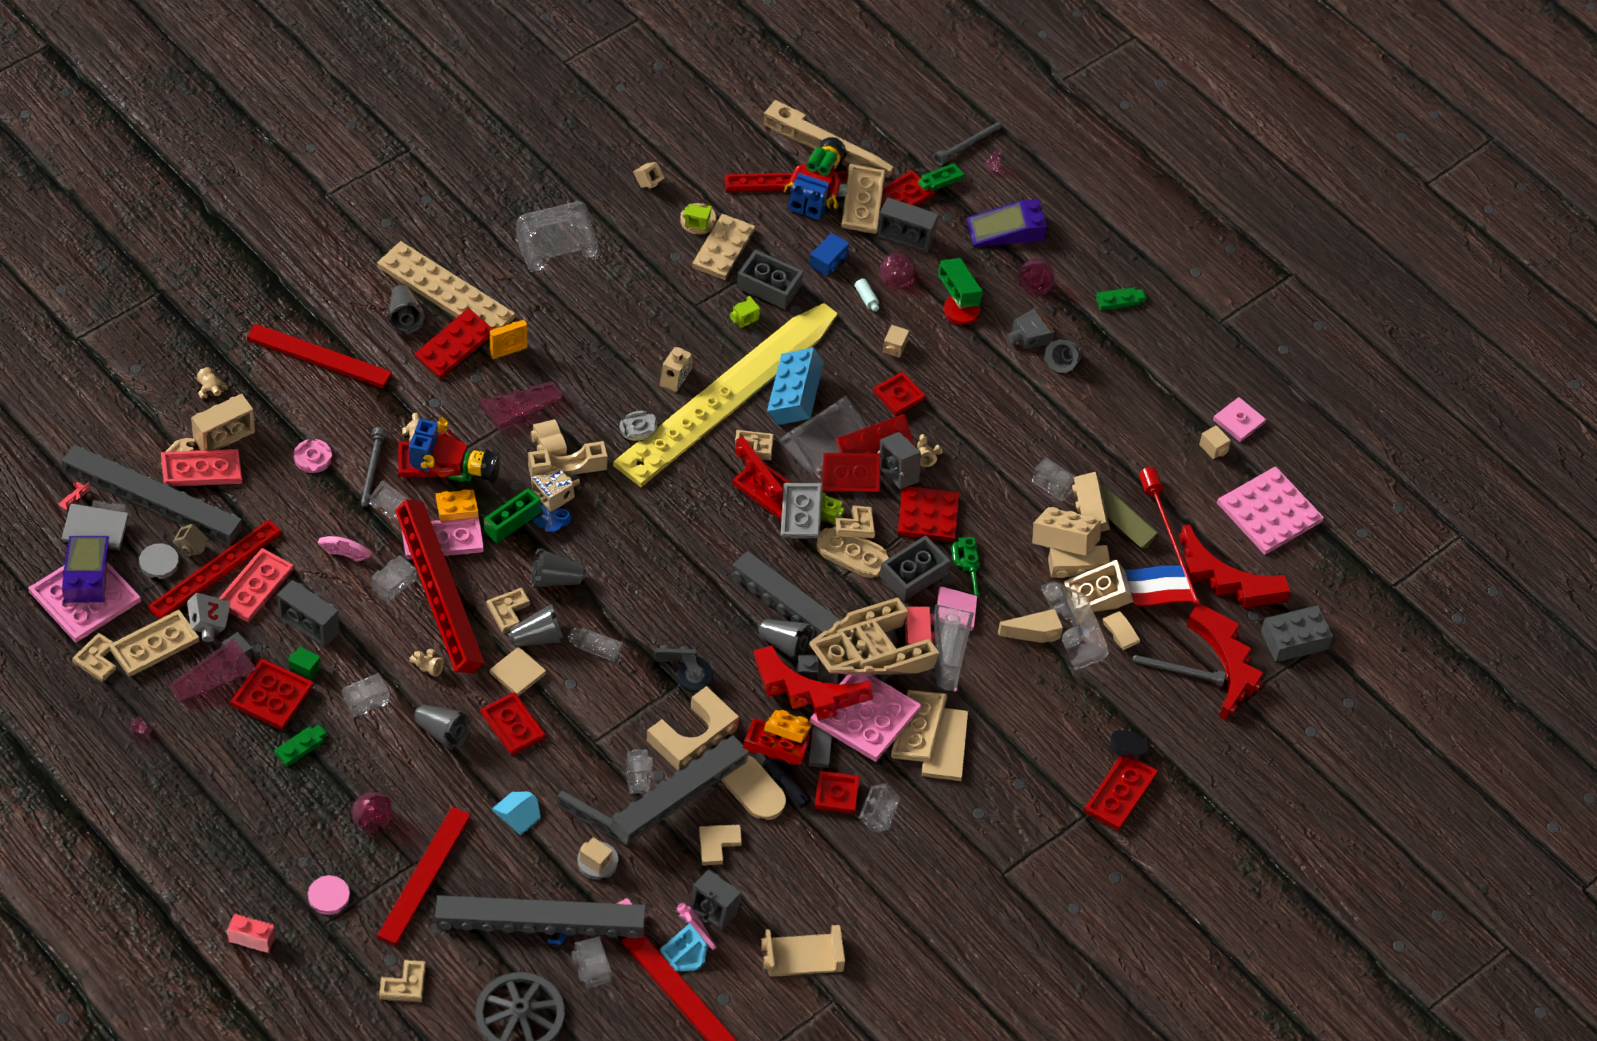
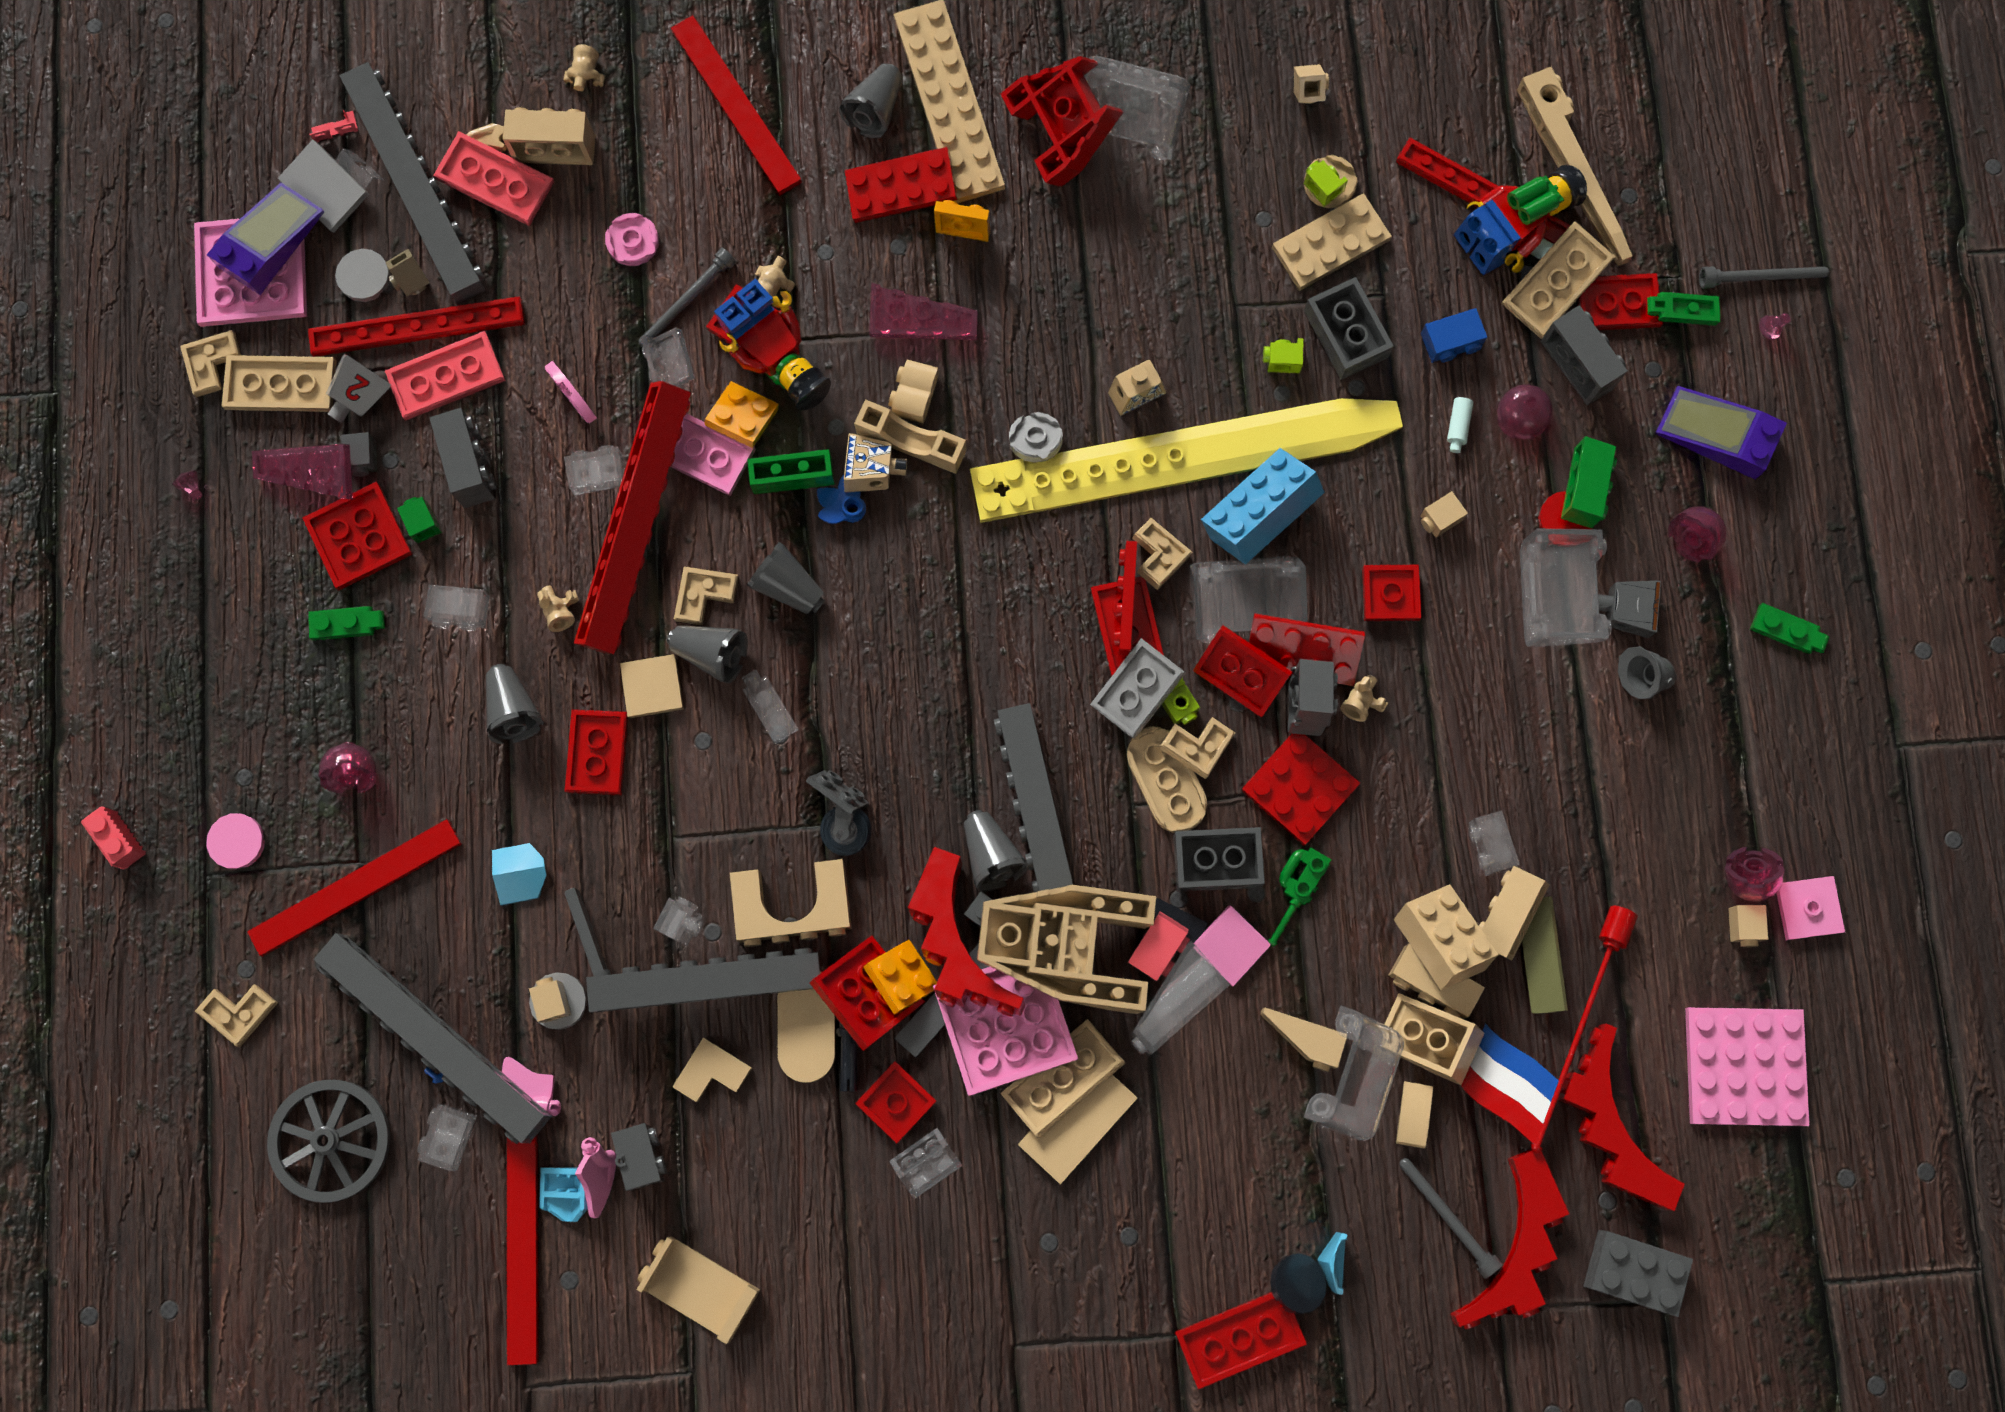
camera: 45 degrees right, 25 degrees up
none -> red wedge [1000,56,1123,187]
none -> medium azure slope [1317,1232,1347,1295]
none -> clear windscreen [1520,528,1612,647]
none -> clear pink cylinder [1725,847,1785,901]

